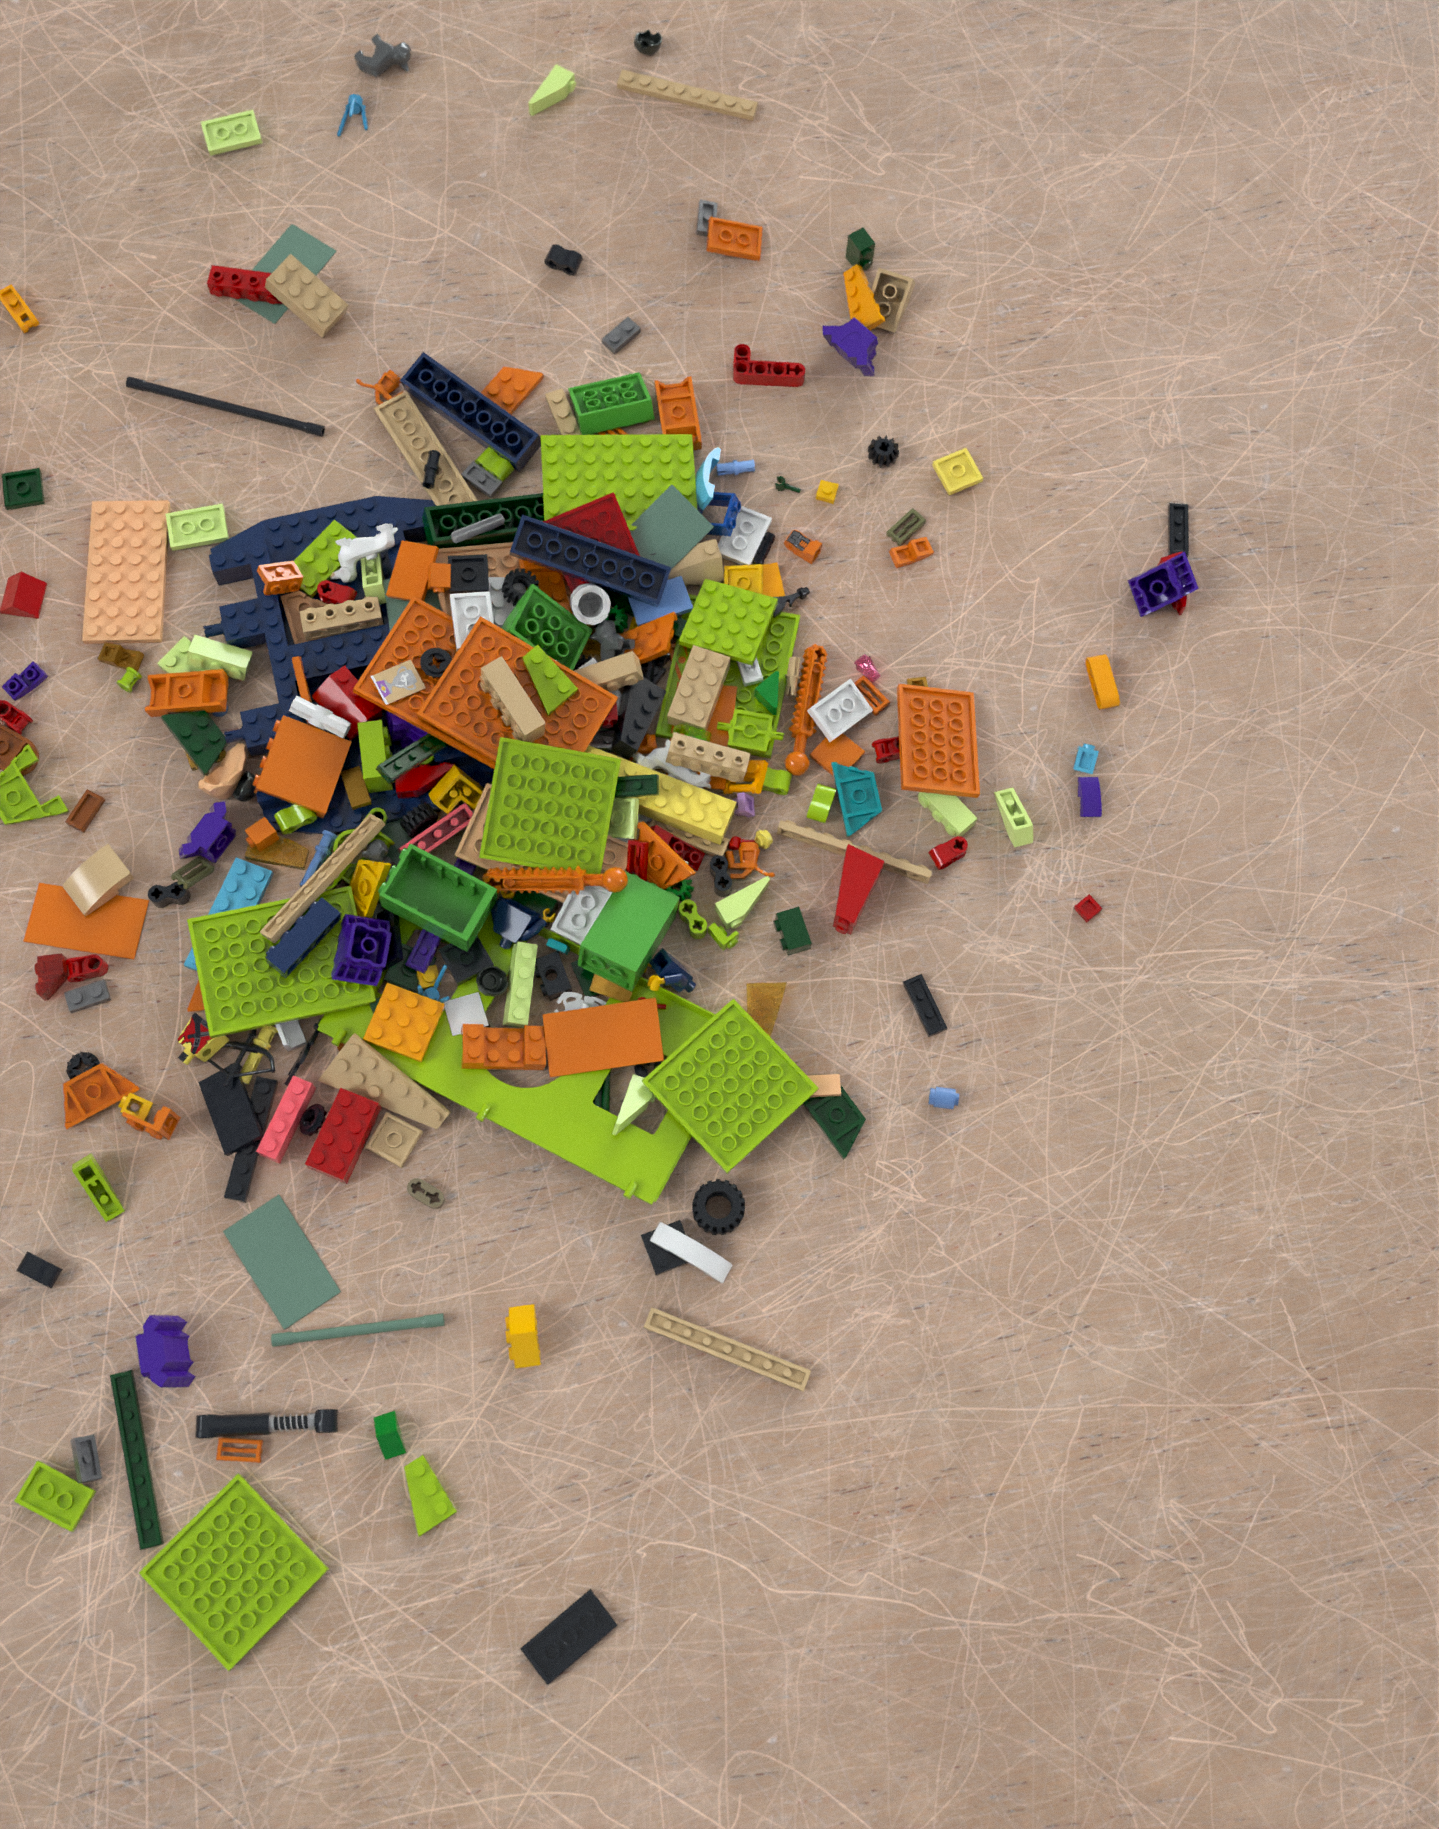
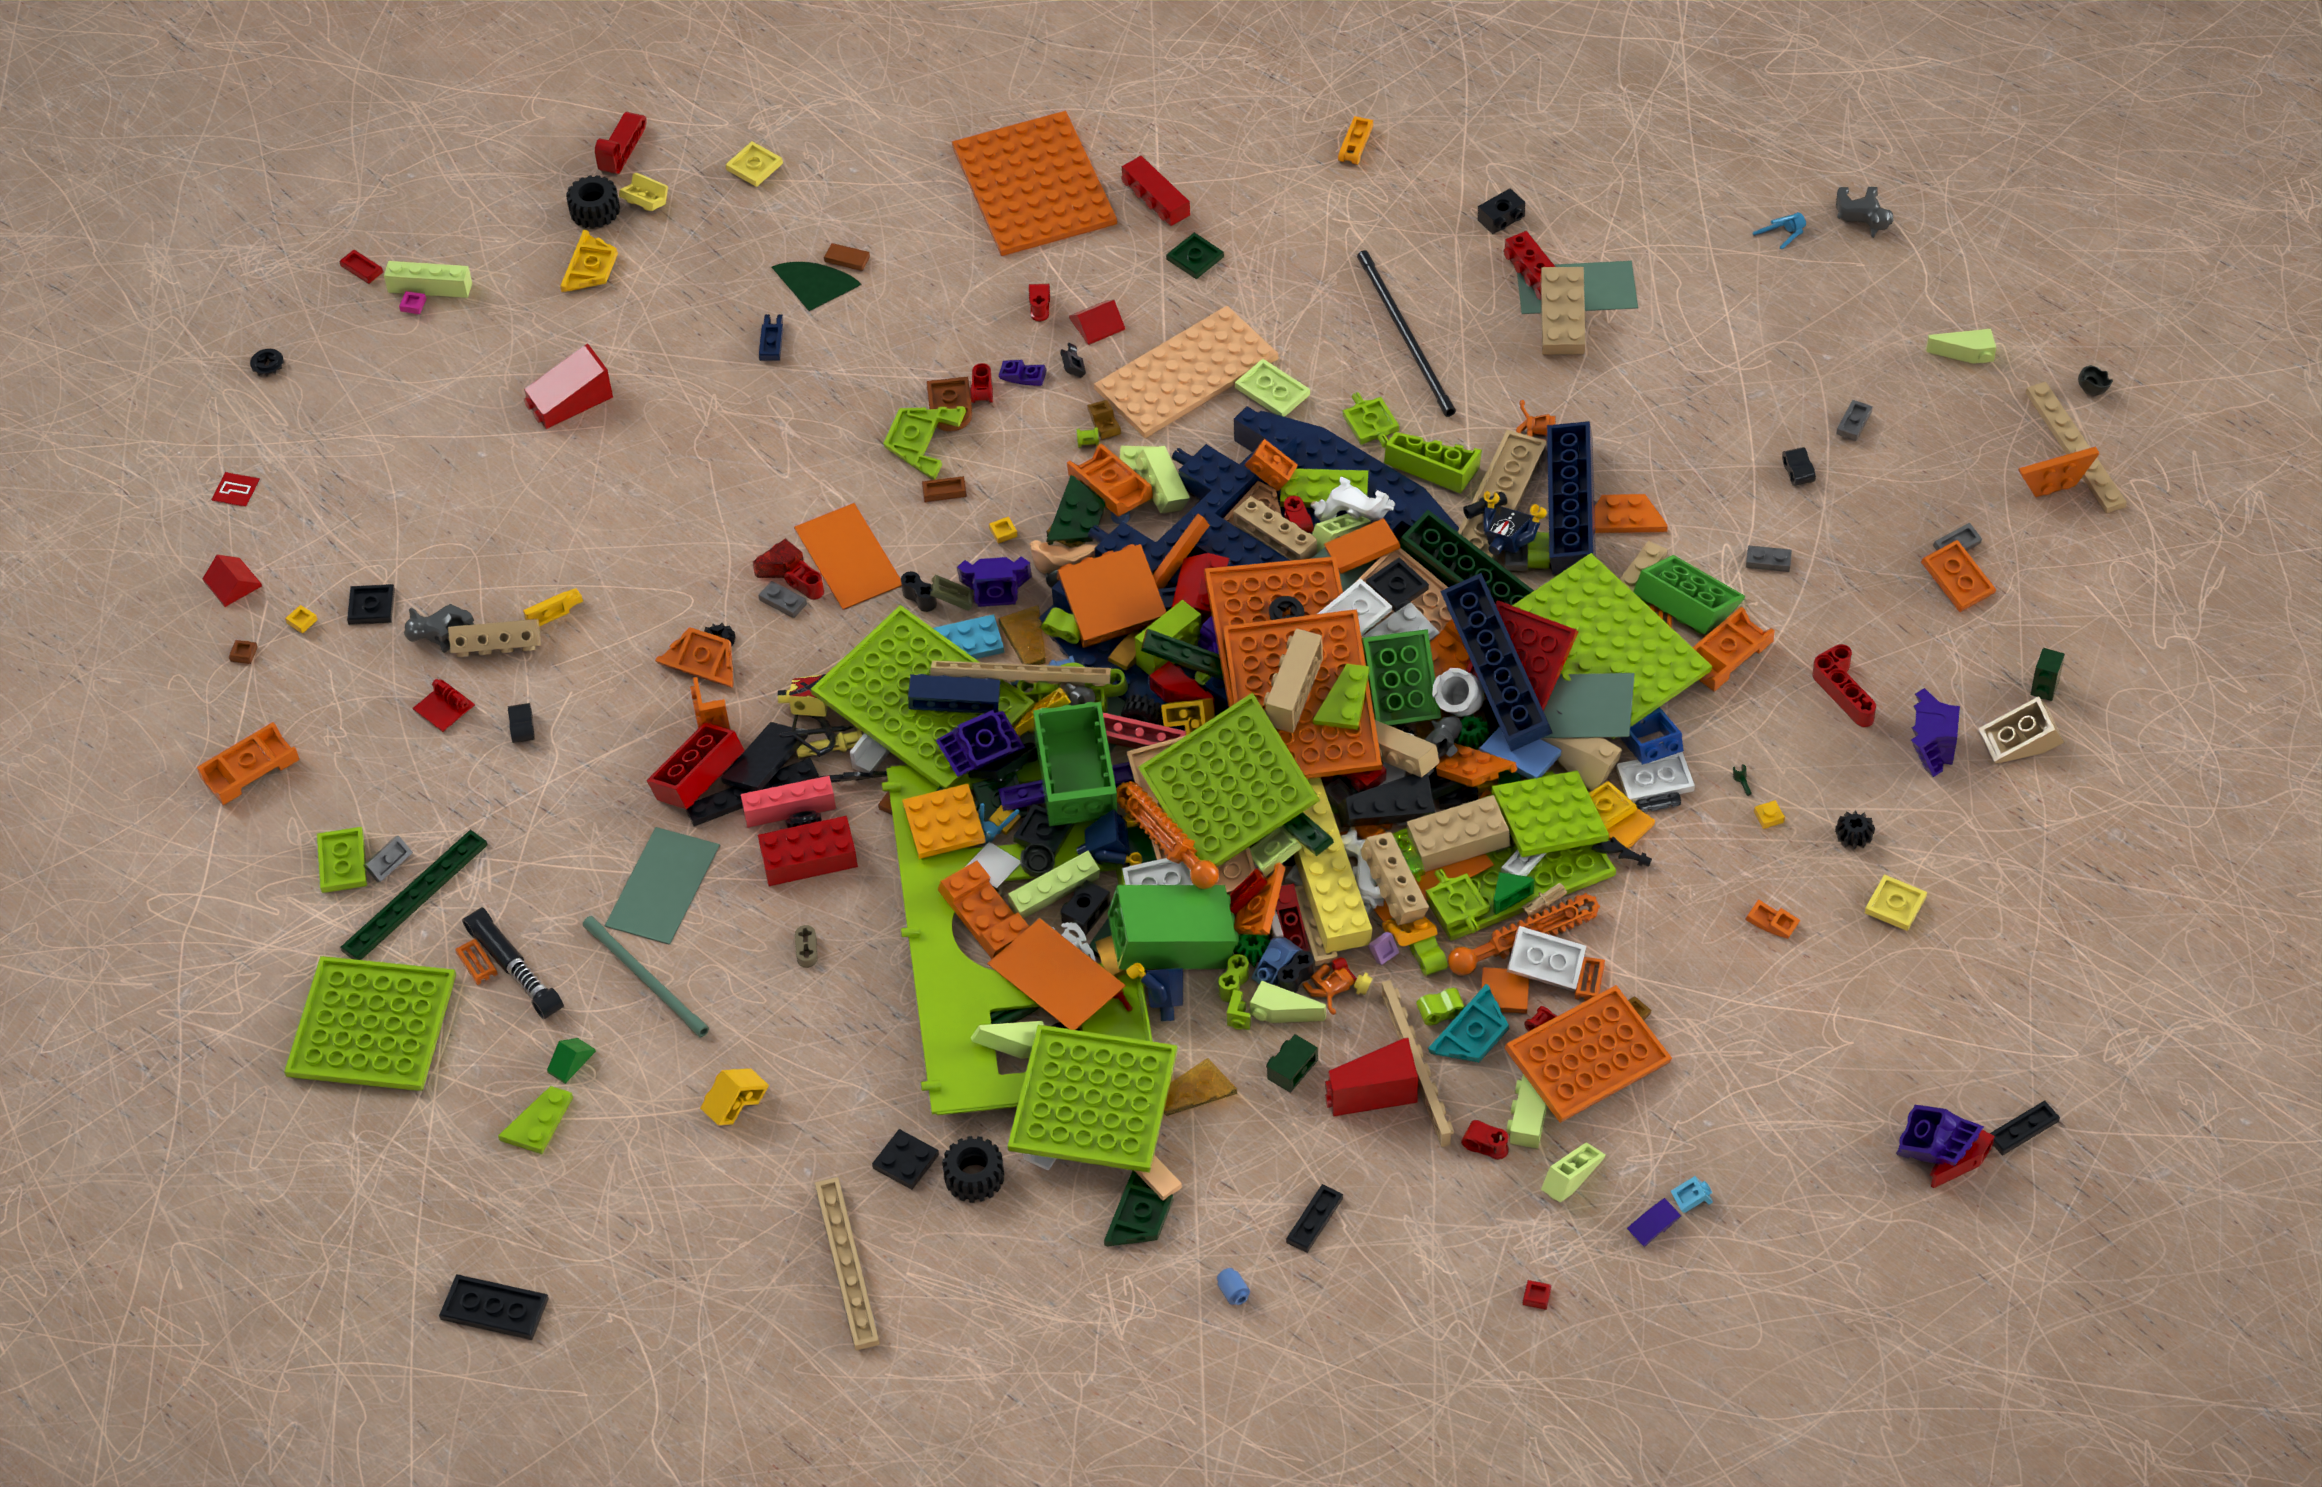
camera: 60 degrees right, 20 degrees down
tan slope [62,844,134,917] -> none
lime slope [72,1153,125,1222] -> none
yellow brick [118,1093,153,1121] -> none
dark purple slope [135,1315,196,1388] -> none
yellowish green plate [201,110,262,156] -> none
orange brick [245,817,279,853] -> none
white piece [289,696,352,738] -> none
tan wing [318,1033,451,1129] -> none
tan tile [365,1112,423,1168] -> none
sticker [371,659,426,705] -> none
orange brick [428,563,451,594] -> none
light grey axle [451,514,505,543] -> none
black tyre [502,568,539,606] -> none
teal tile [546,938,570,955] -> none
white slope [649,1222,732,1283] -> none
medium azure slope [695,447,721,510] -> none
light blue pin [716,459,755,476] -> none
orange leg [783,530,822,565] -> none
light orange wing [843,264,885,330] -> none
clear pink cone [854,653,881,683] -> none
olive tile [886,508,926,546] -> none
light orange beam [1085,654,1120,710] -> none
none -> red brick [646,722,745,809]
none -> yellow plate [989,516,1018,544]
none -> black plate [1060,343,1086,378]
none -> medium blue slope [1251,937,1303,986]
none -> lime plate [1343,392,1399,448]
none -> lime wedge [1384,432,1482,494]
none -> black brick [1478,188,1525,234]
none -> torso [1483,491,1547,556]
none -> flat silver plate [1836,400,1873,441]
none -> orange wing [2018,446,2099,497]

